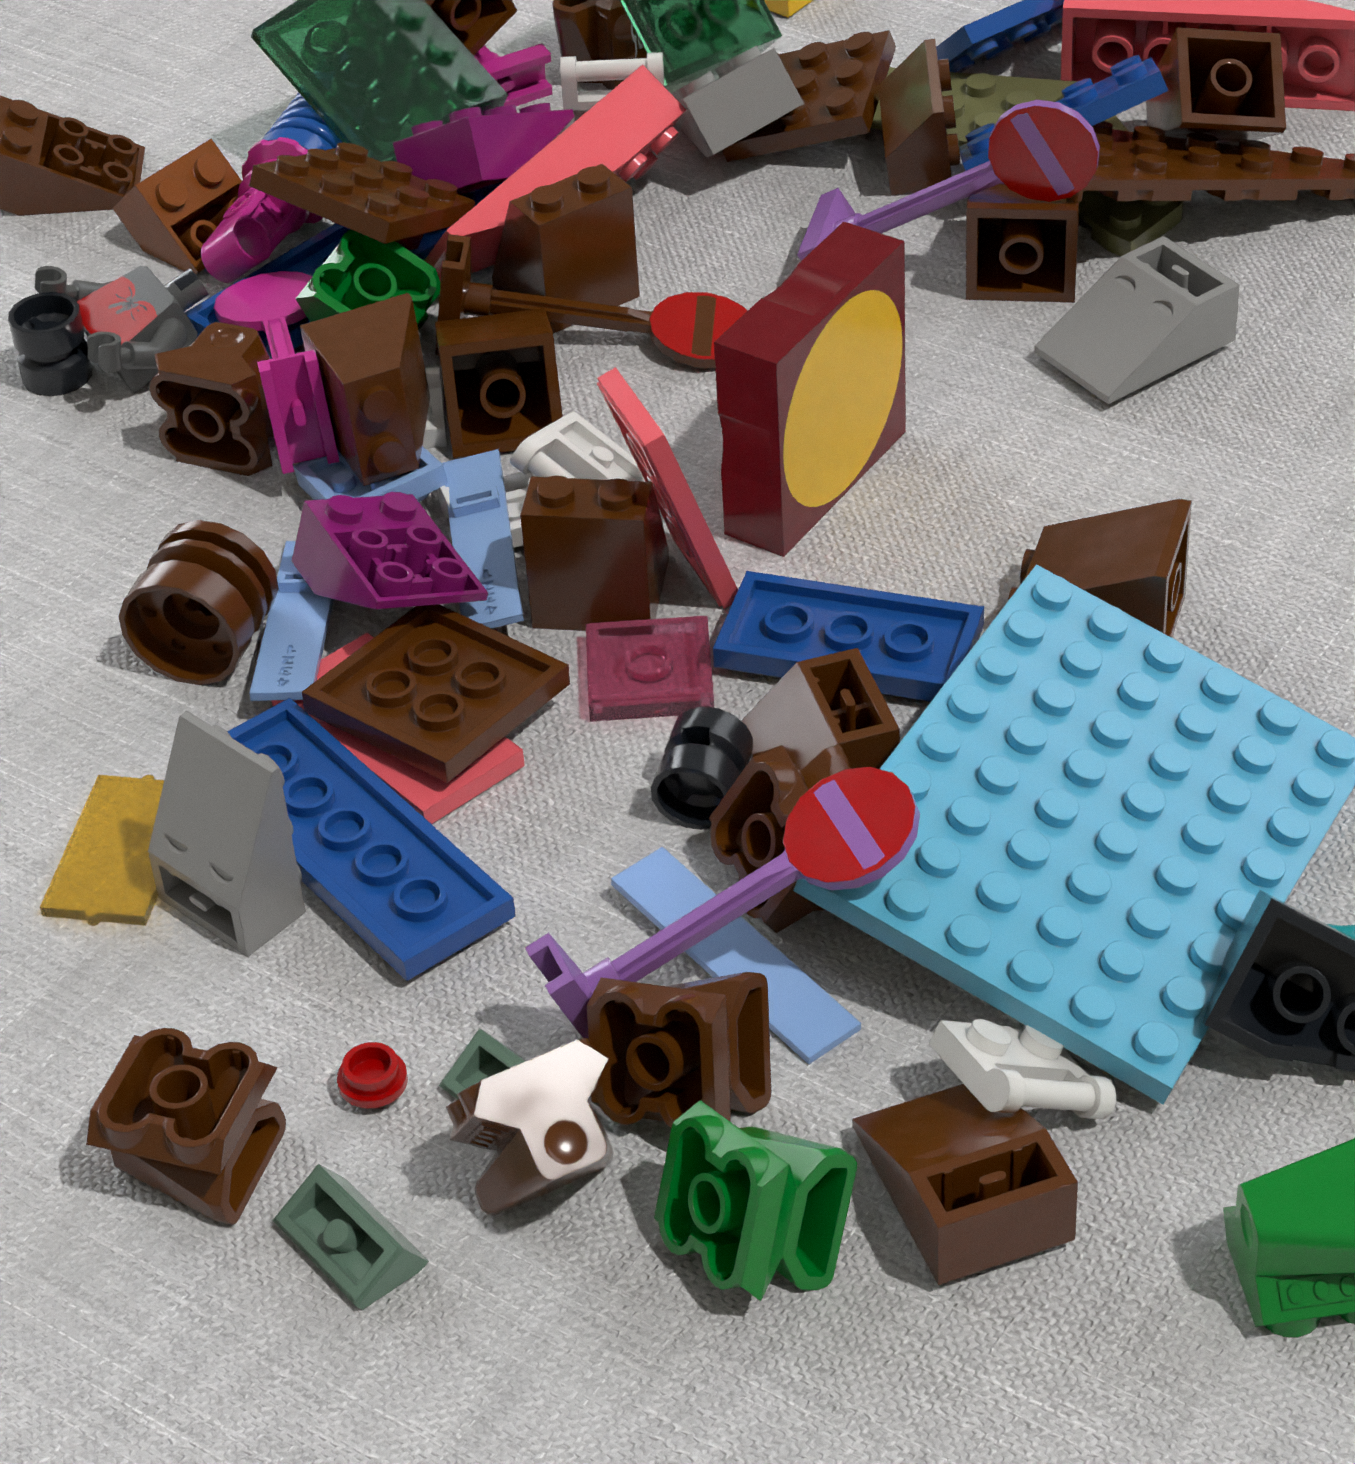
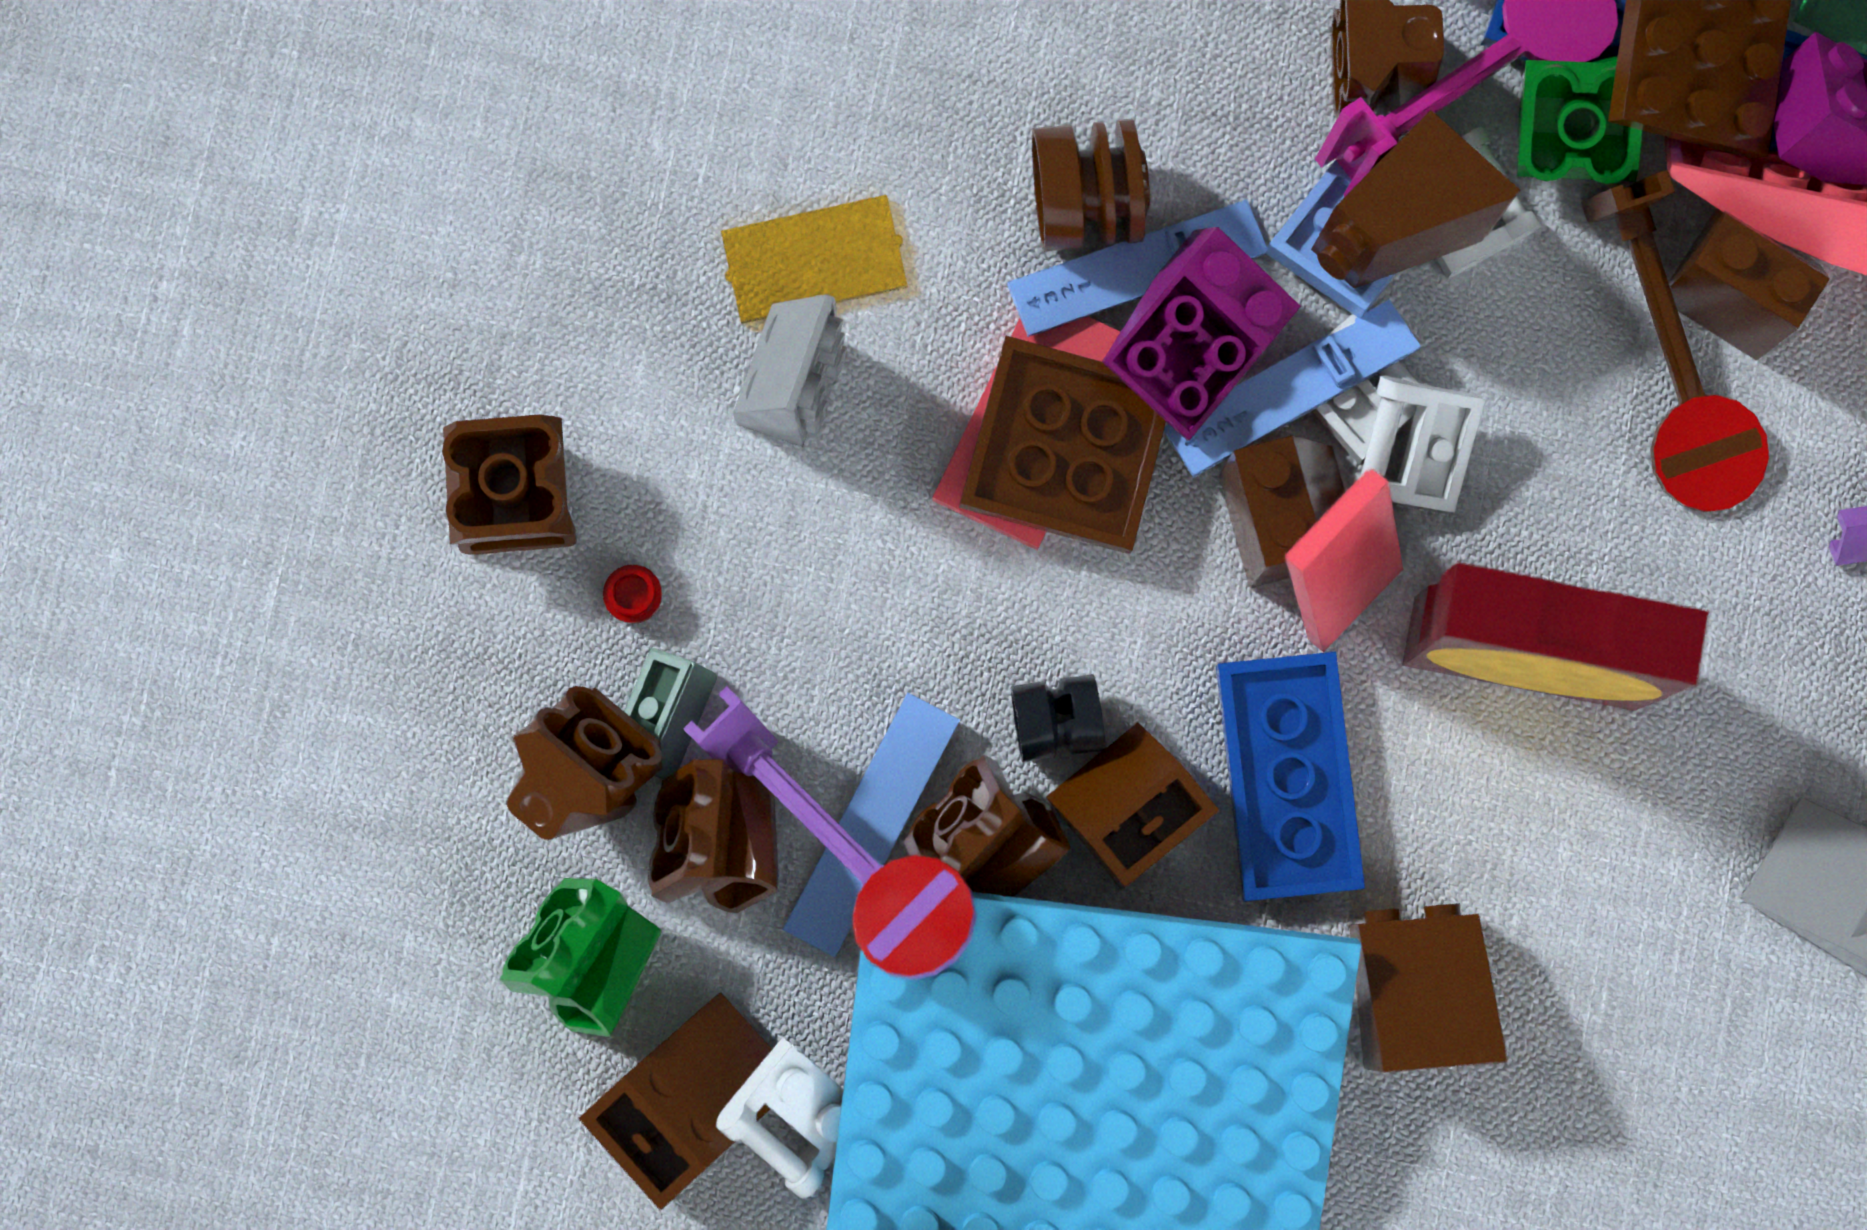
camera: 65 degrees right, 40 degrees up
blue plate [227,698,516,981] -> none
sand green slope [272,1164,429,1310] -> none
reddish brown slope [435,308,563,458] -> none
clear pink tile [586,616,714,722] -> none

